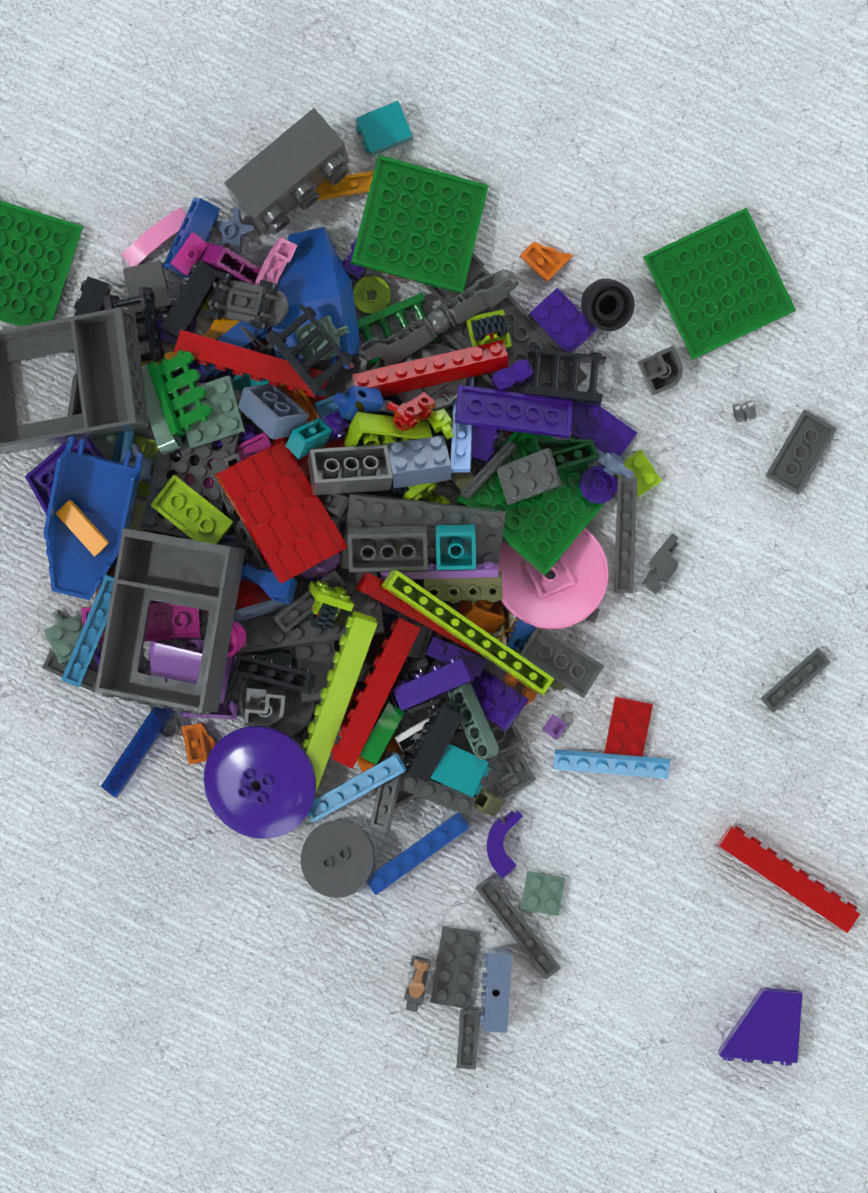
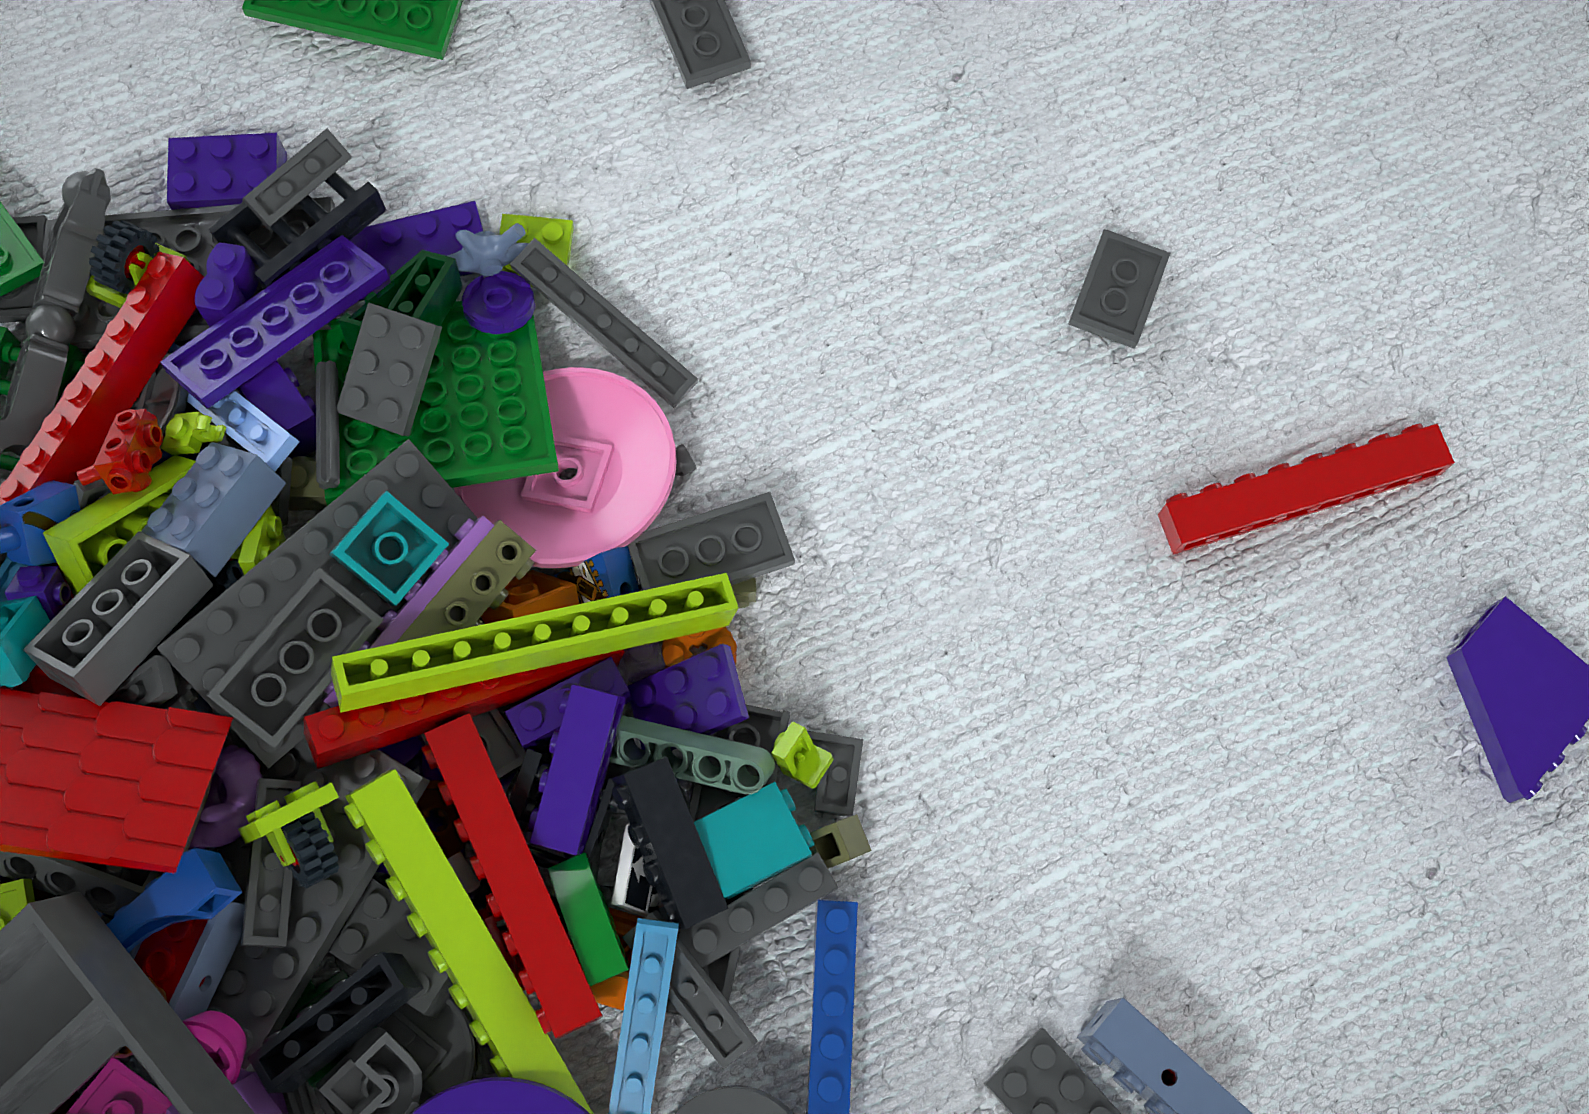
camera: 60 degrees left, 15 degrees down
dark grey plate [475,876,561,979] -> none
dark purple arch [486,810,523,879] -> none
orange wing [519,242,572,283] -> none
sand green plate [521,871,565,916] -> none
medium lavender plate [542,714,567,740] -> none
dark azure plate [553,749,670,779] -> none
black piece [581,278,635,331] -> none
red plate [604,697,653,757] -> none
dark grey brick [637,346,683,396] -> none
dark grey plate [642,533,679,595] -> none
flat silver wheel [732,400,756,423] -> none
dark grey plate [760,648,831,713] -> none
none -> dark grey plate [242,128,352,228]
none -> lime bracket [771,721,834,788]
none -> dark grey plate [1068,229,1171,349]

